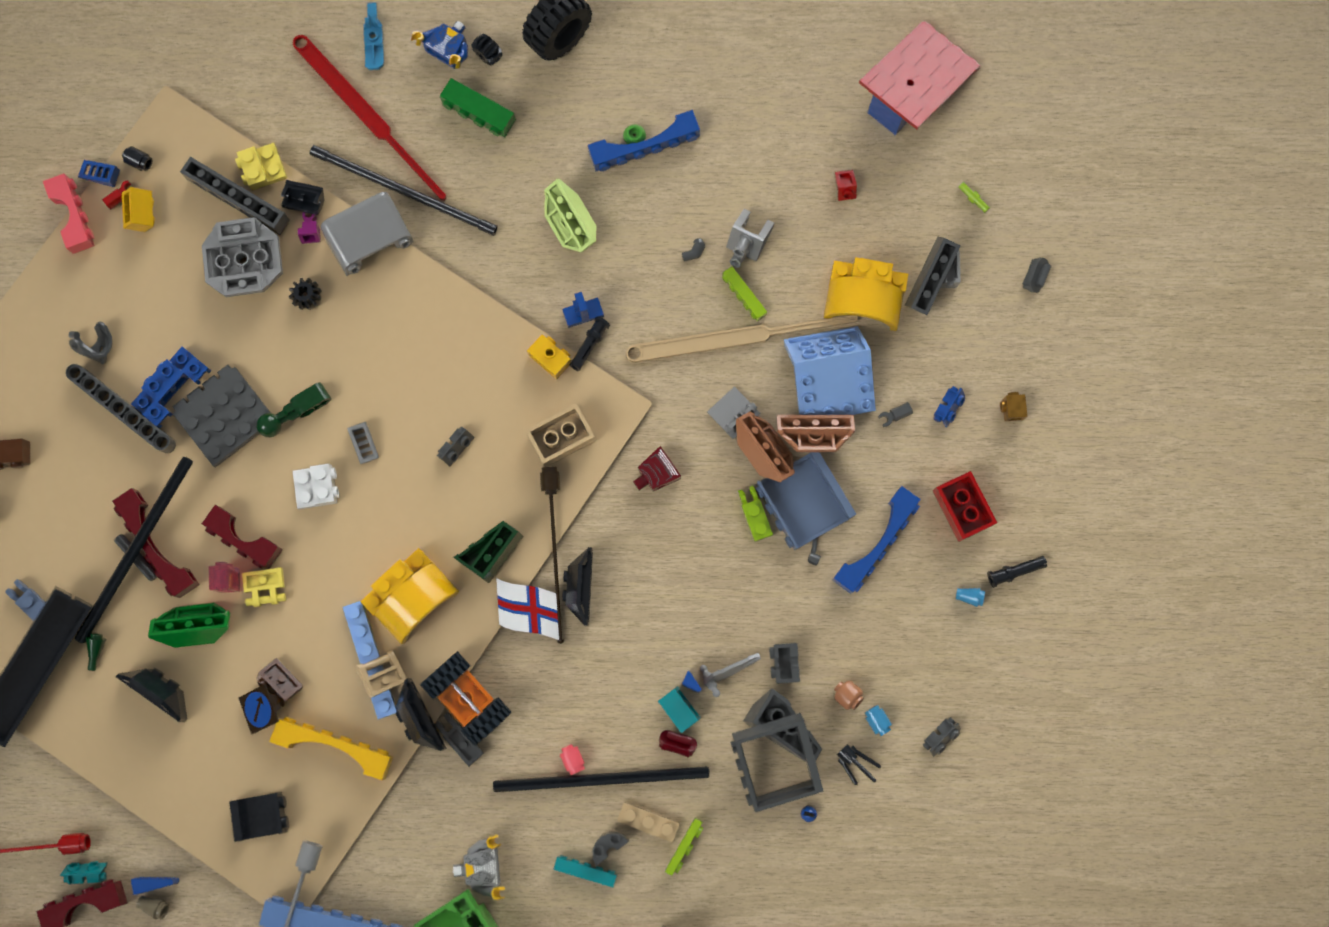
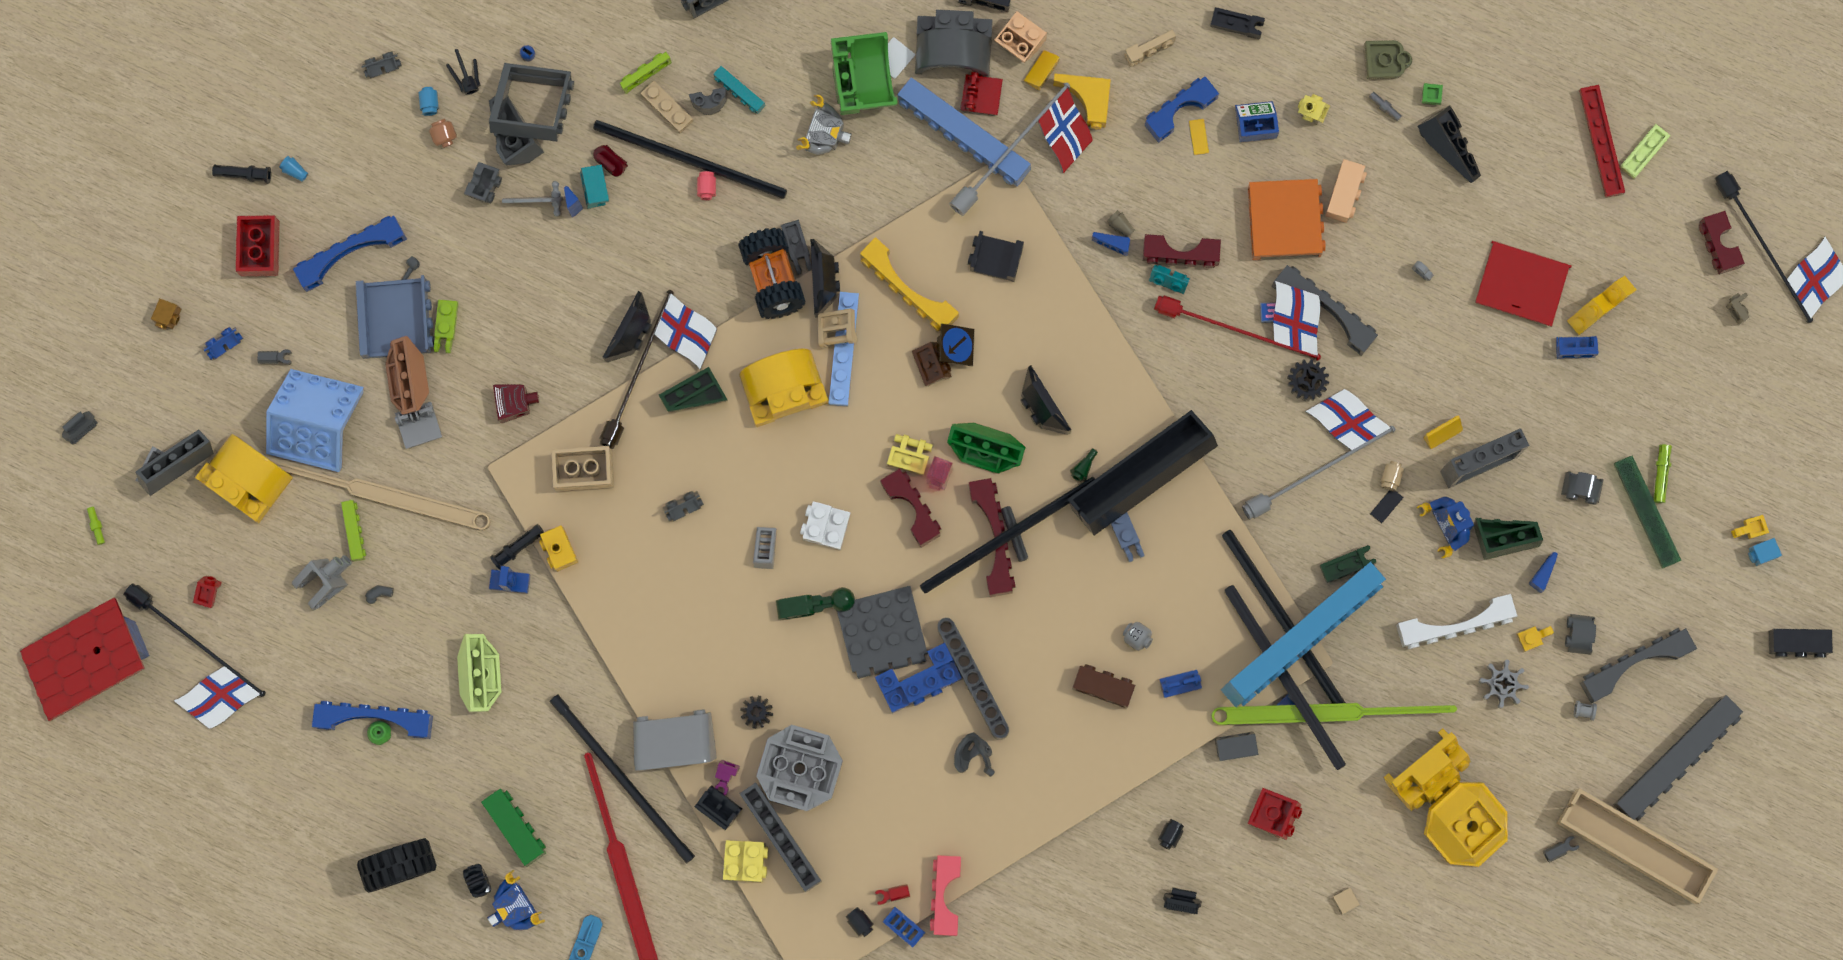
camera: 150 degrees left, 0 degrees up
yellow brick [122,187,155,232] -> none
nougat wedge [777,415,855,452] -> none
none -> flag [123,583,266,729]

